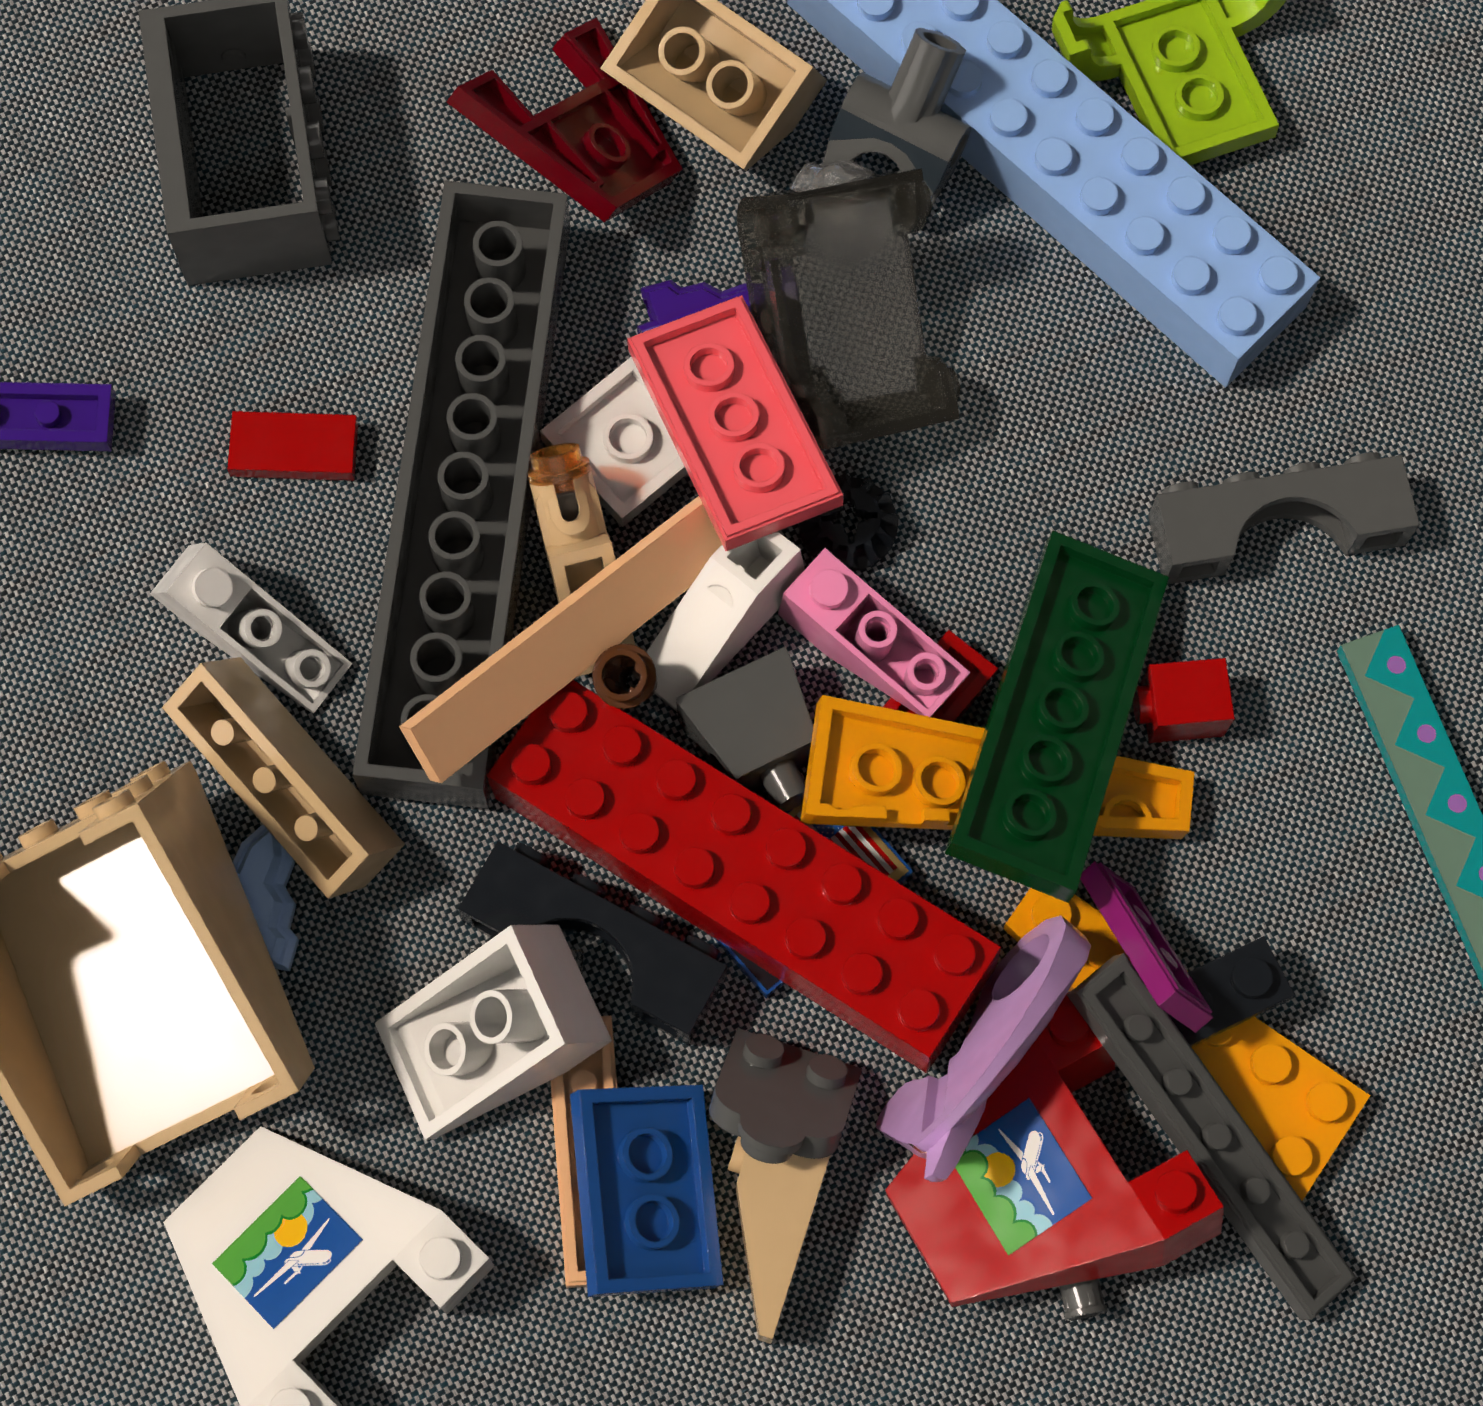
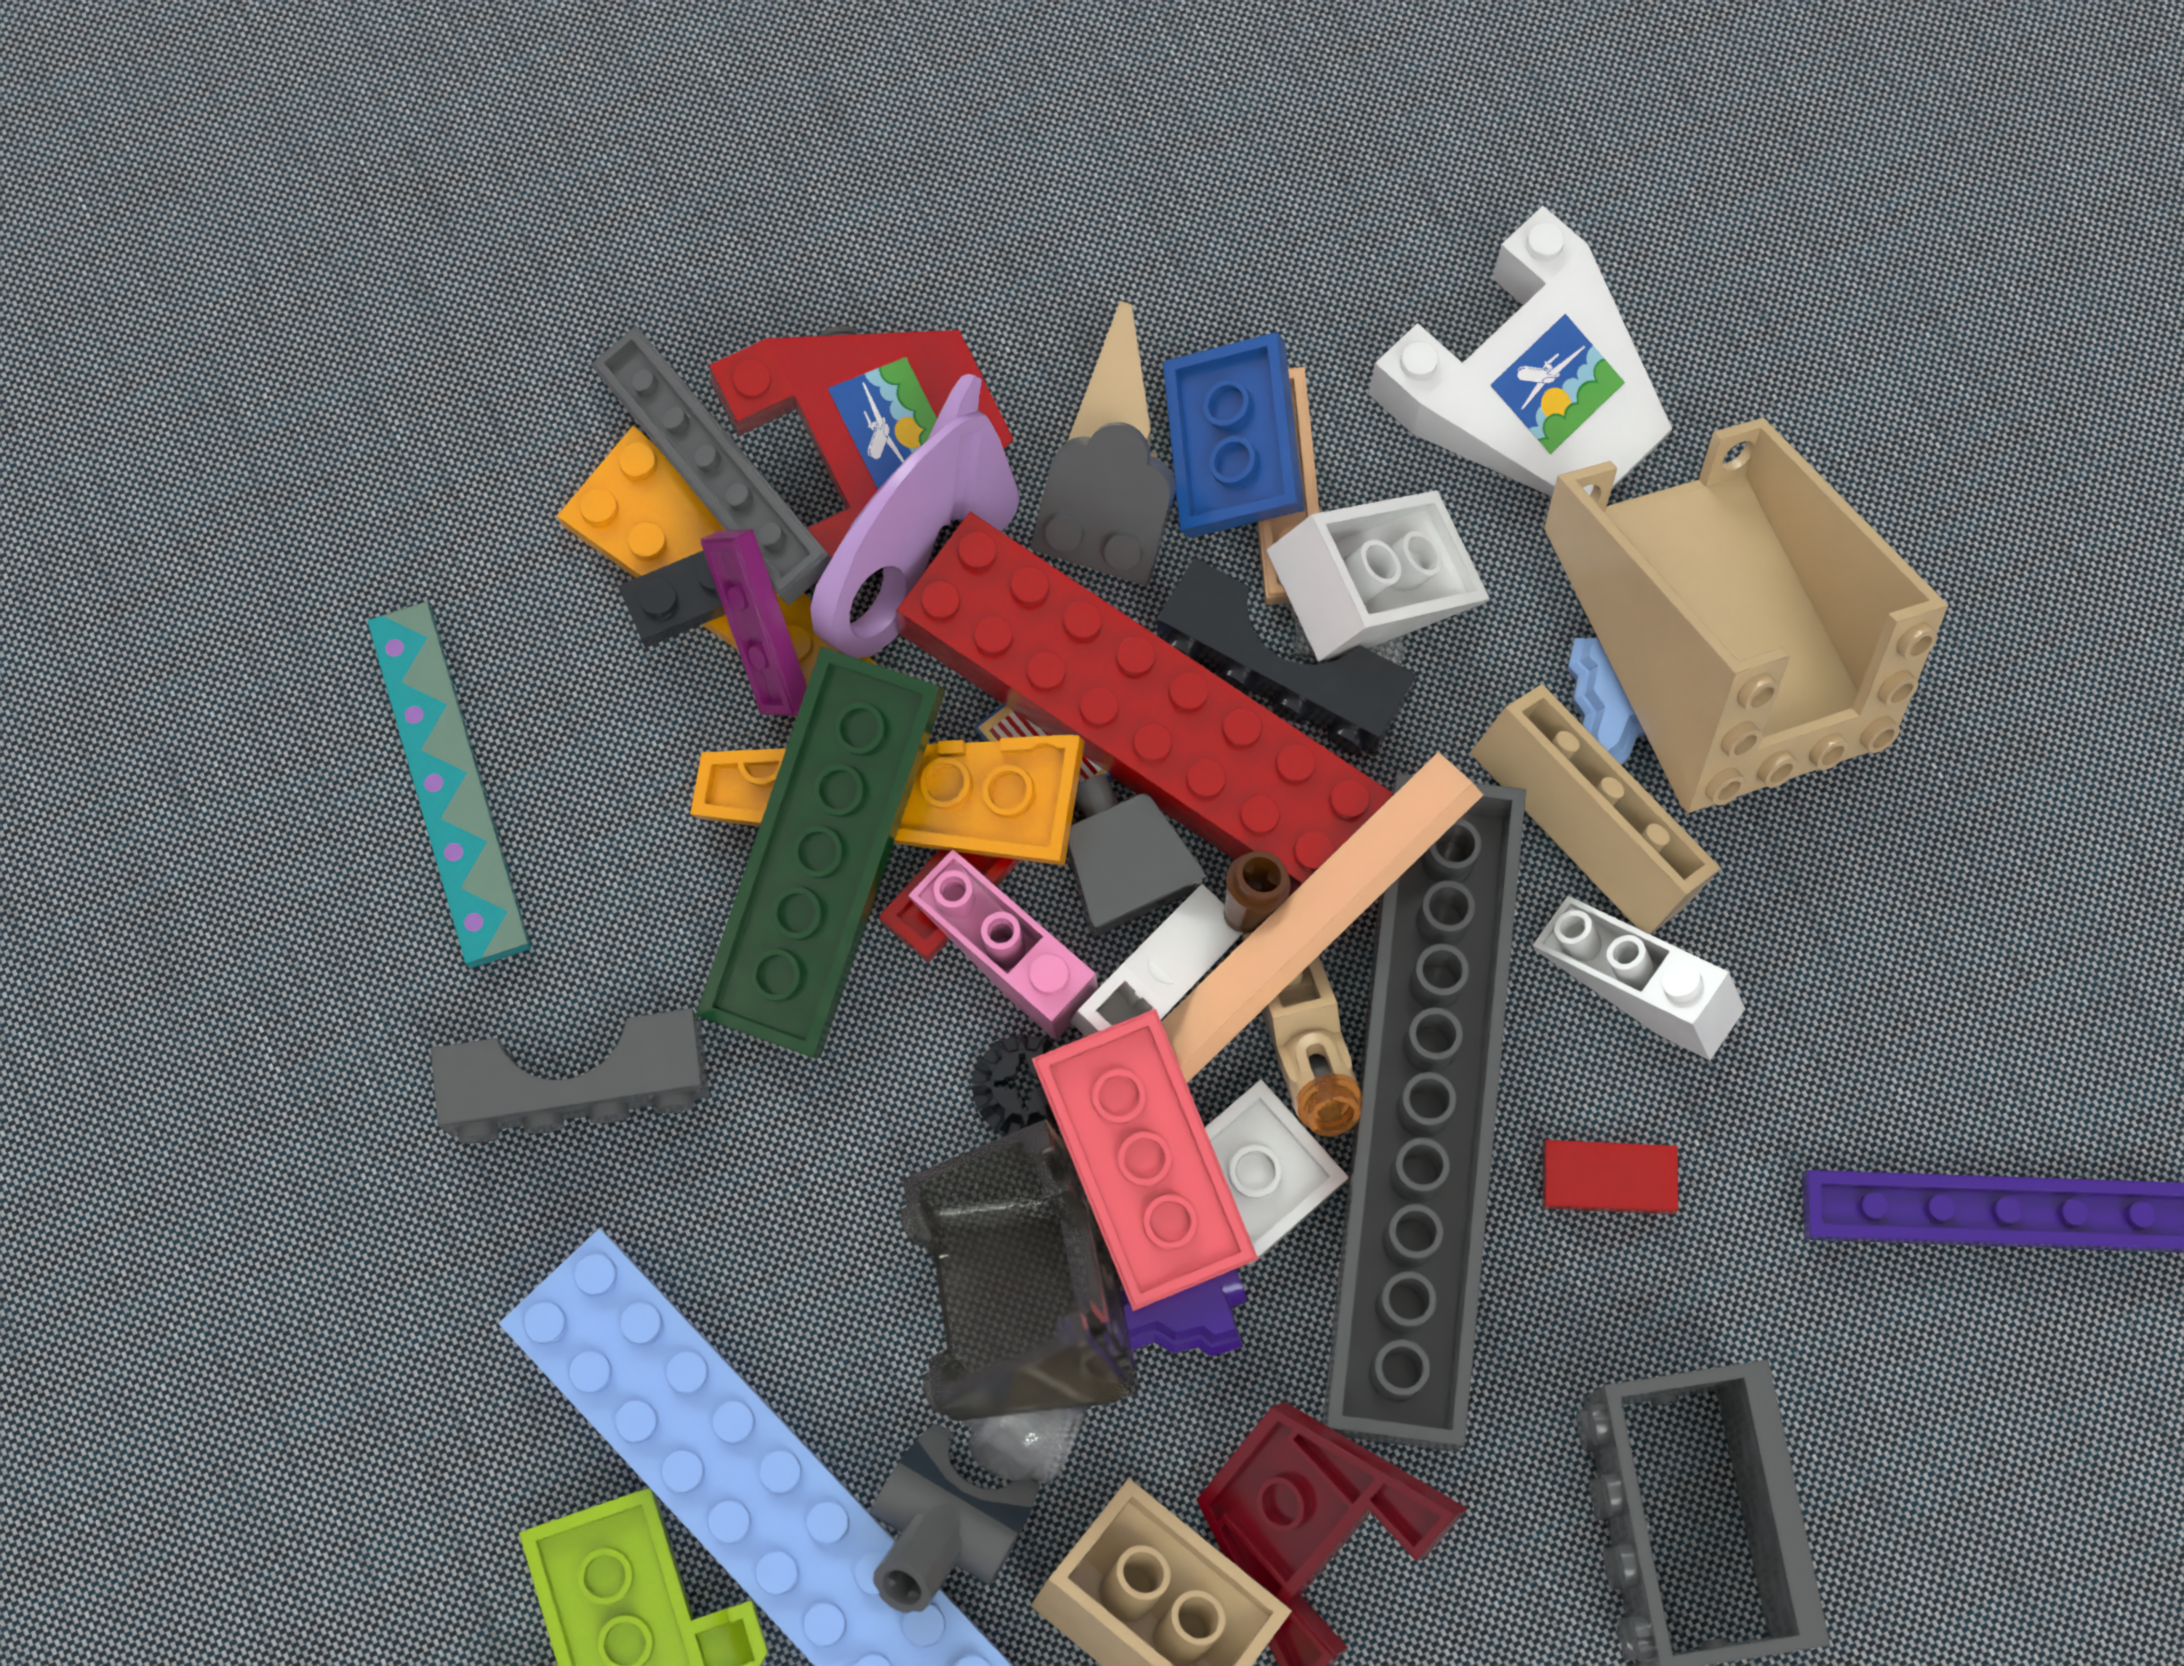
camera: 175 degrees left, 0 degrees up
red brick [1133,658,1235,743] -> none

